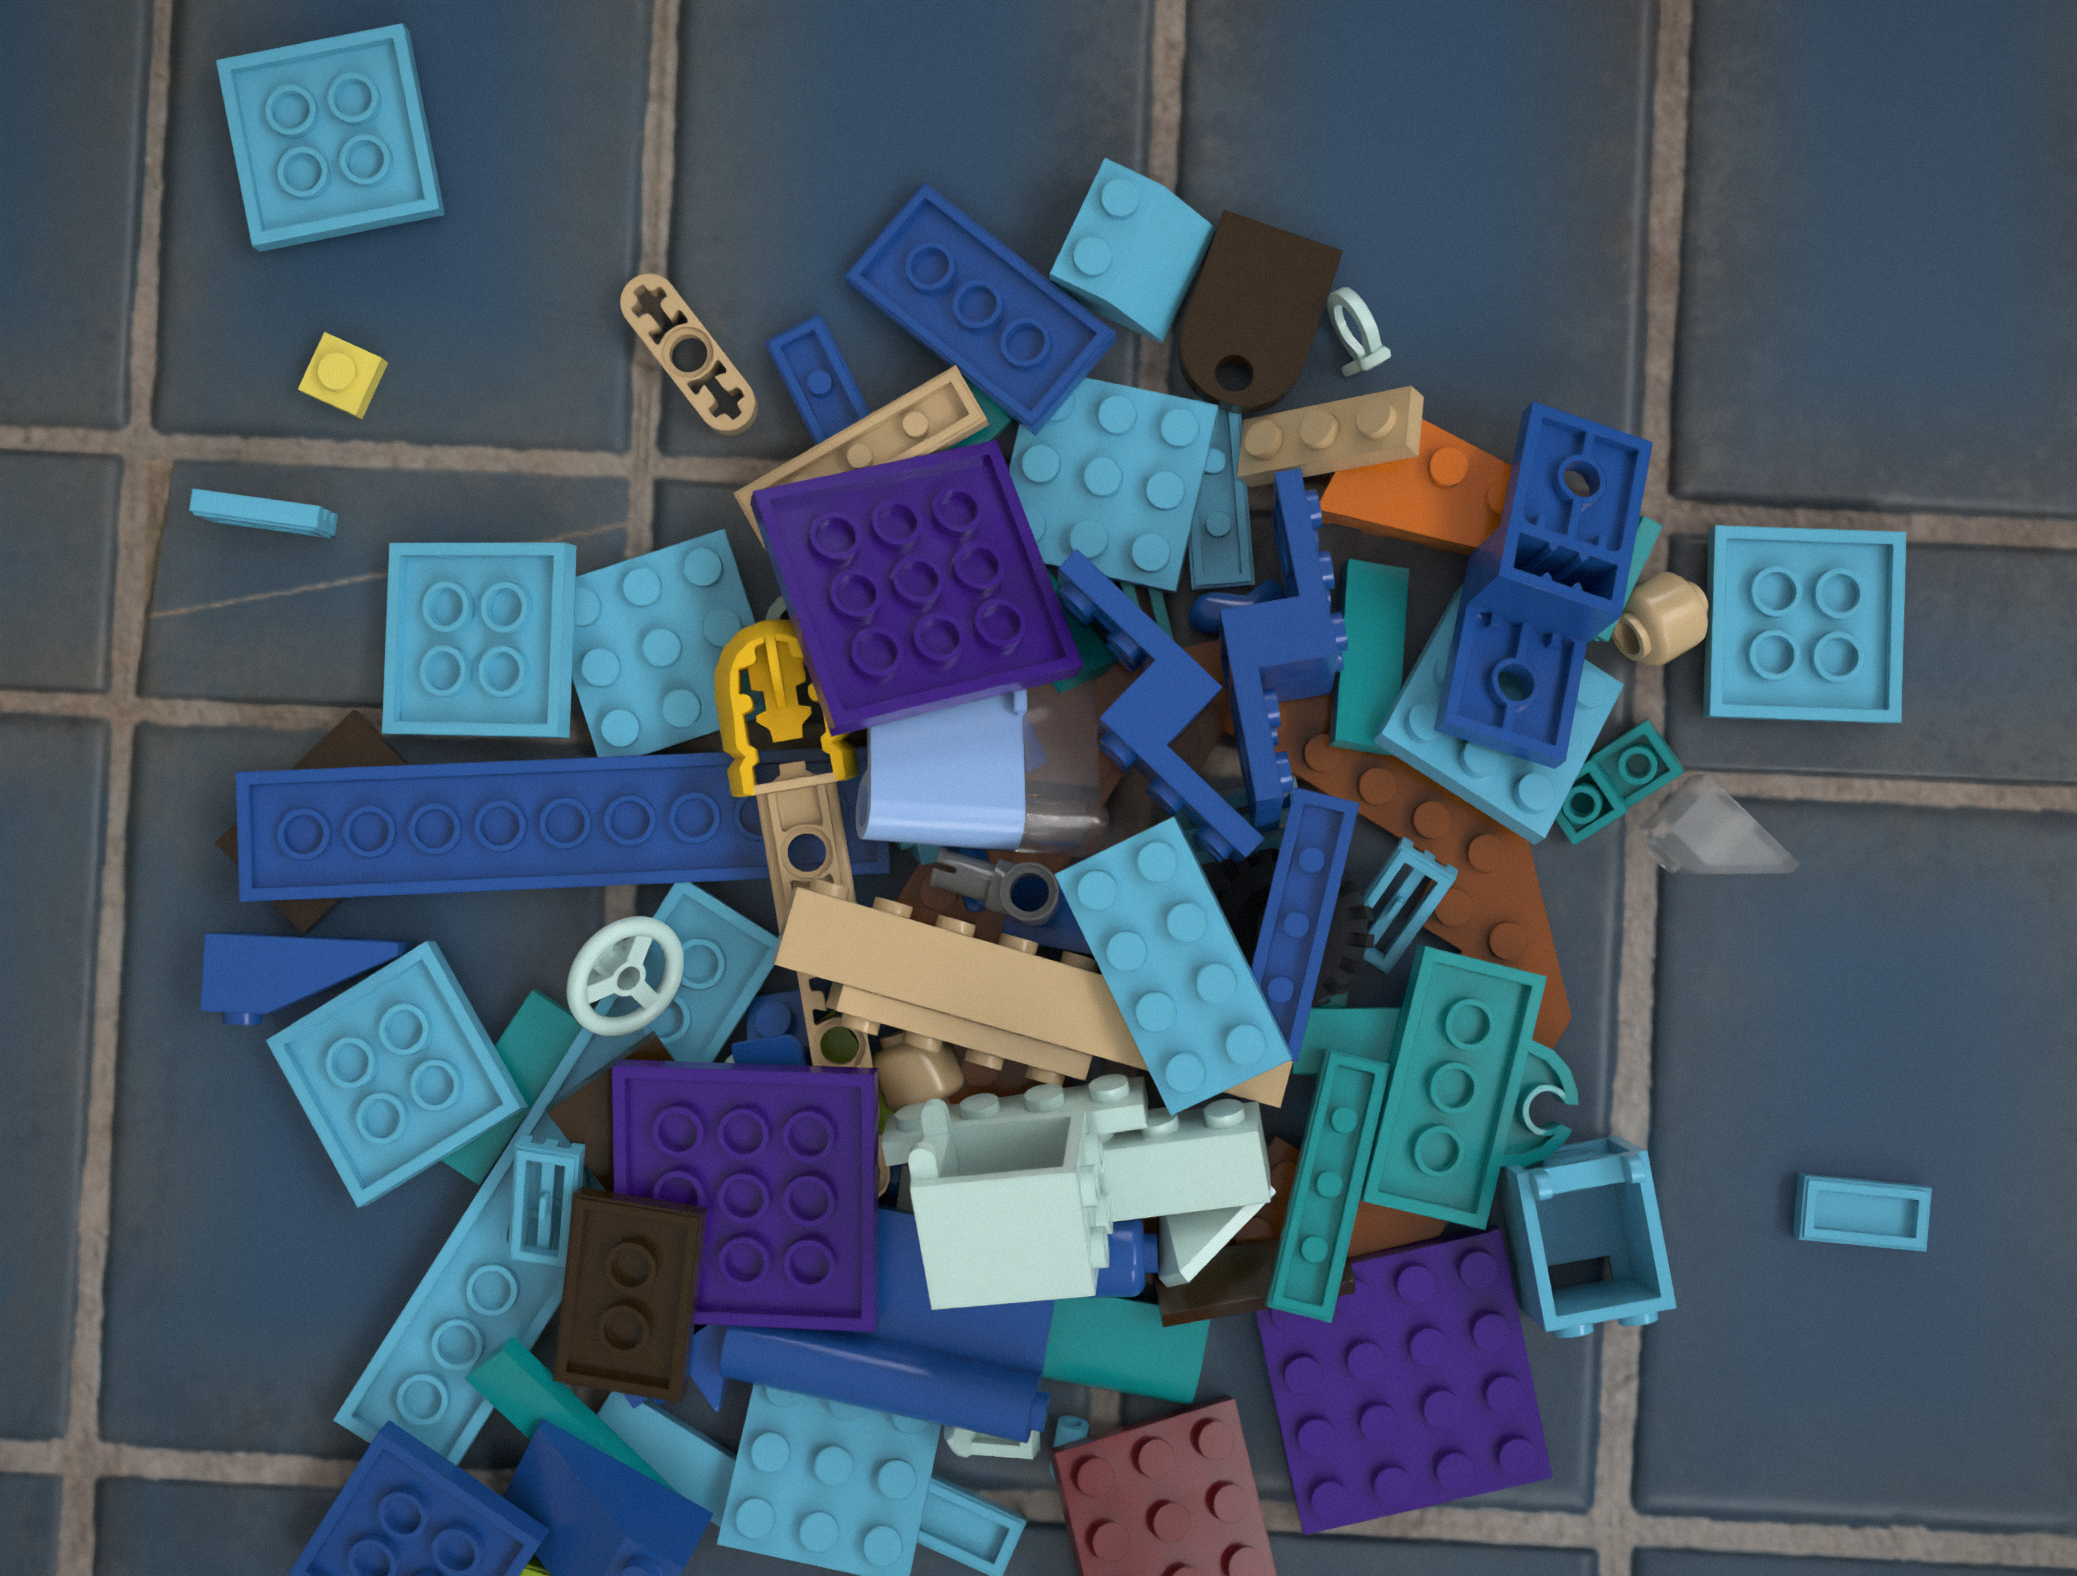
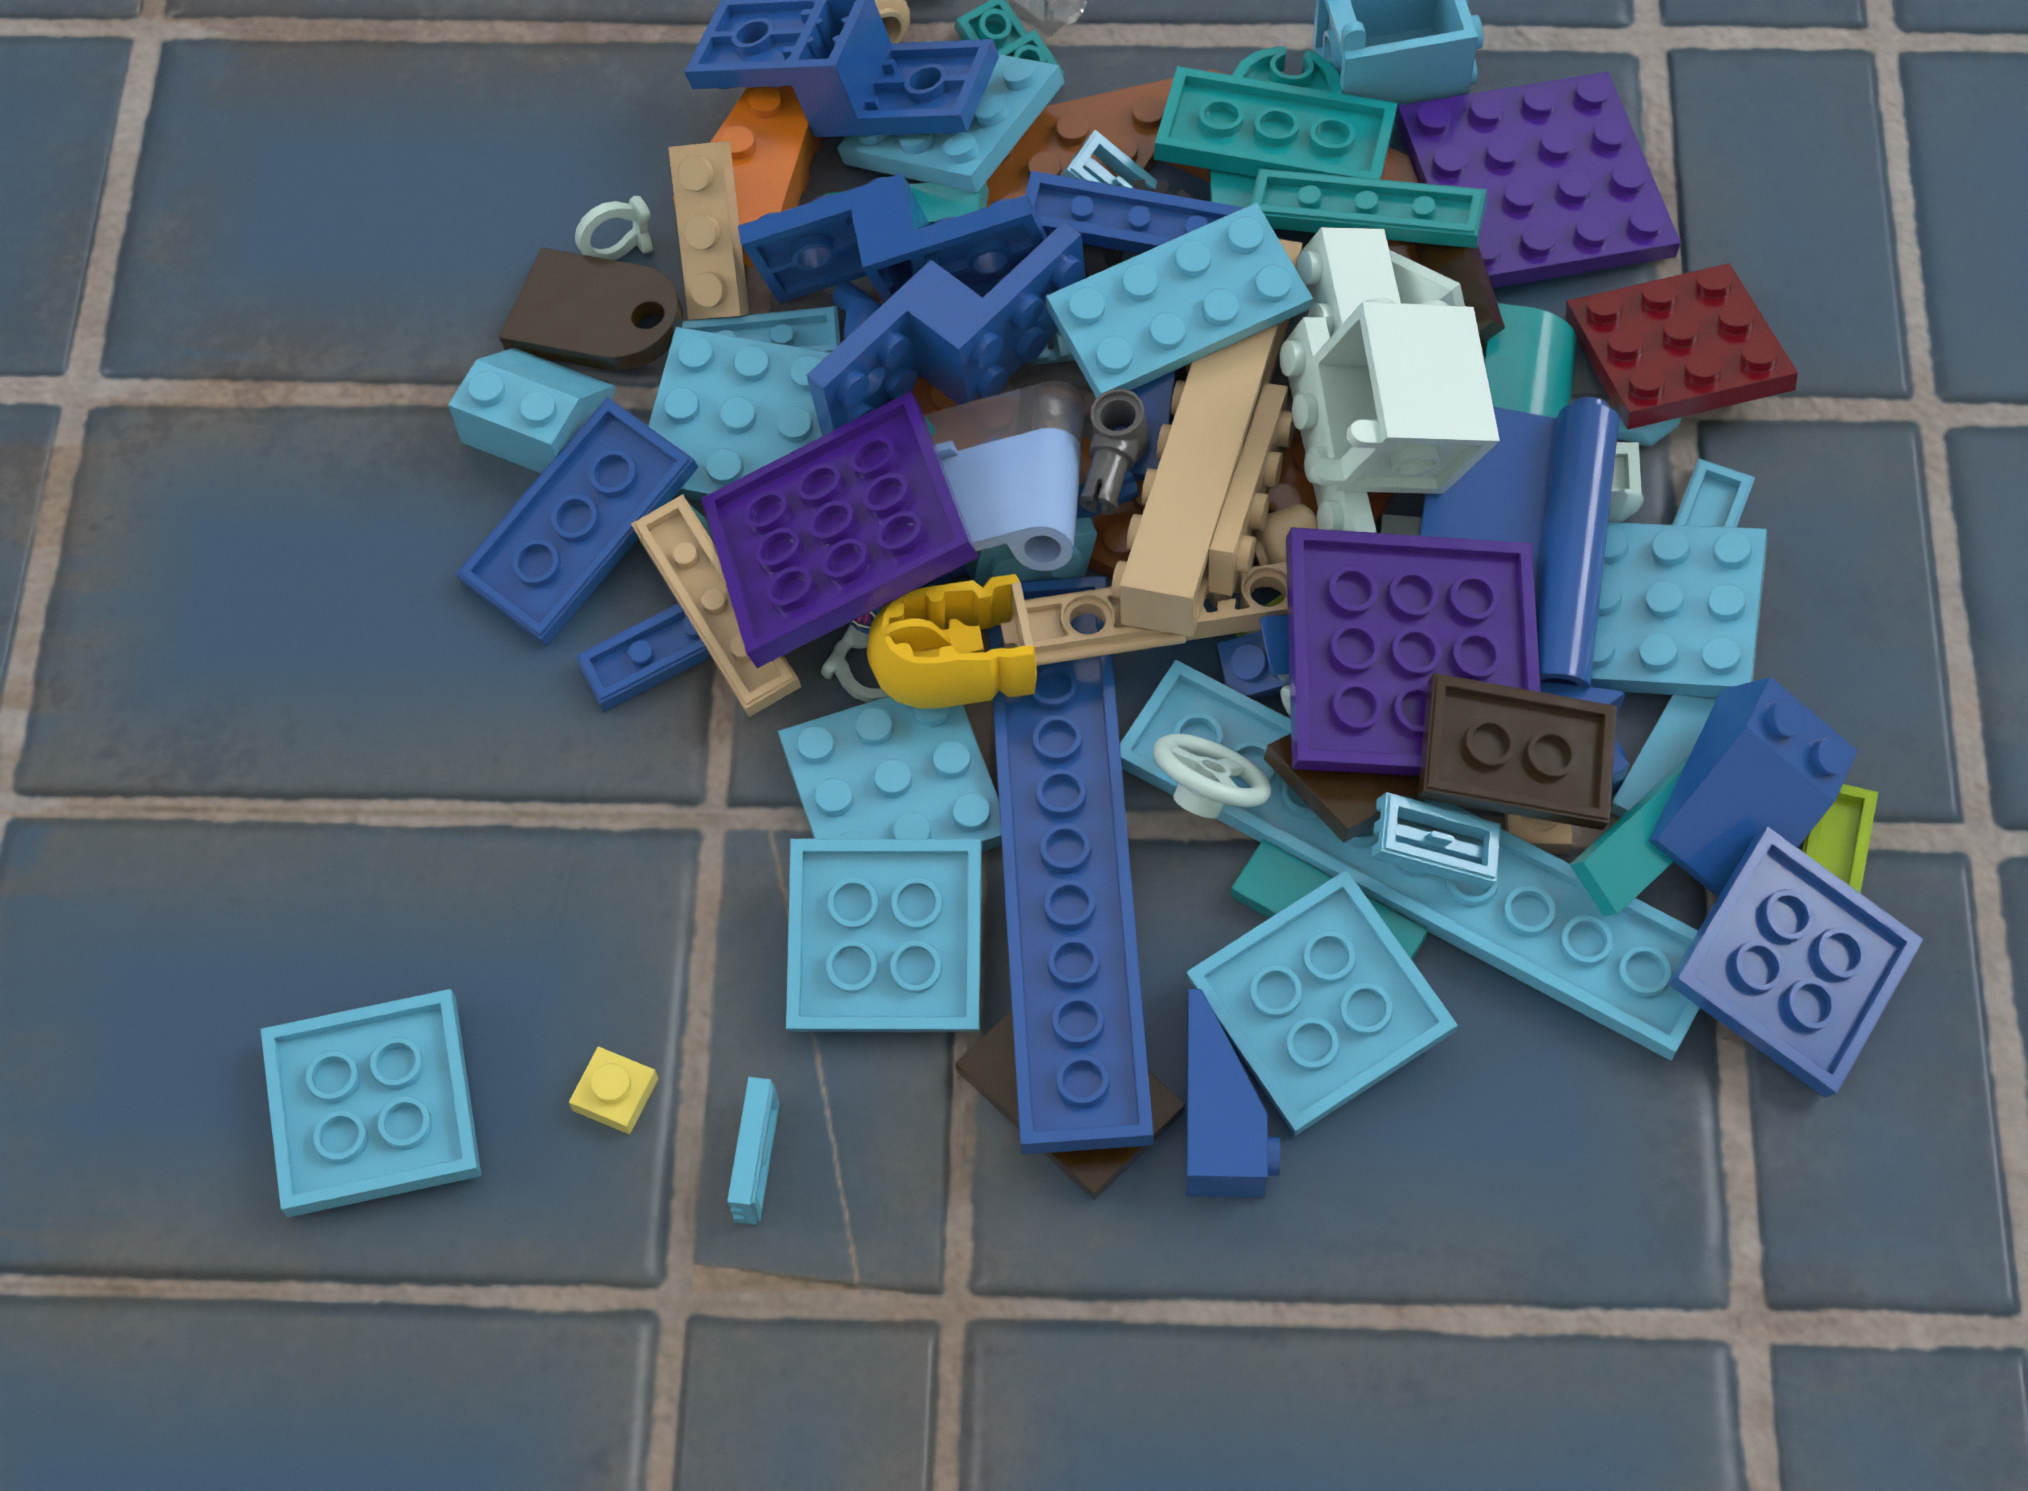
camera: 85 degrees left, 25 degrees down
tan beam [620,274,758,436] -> none

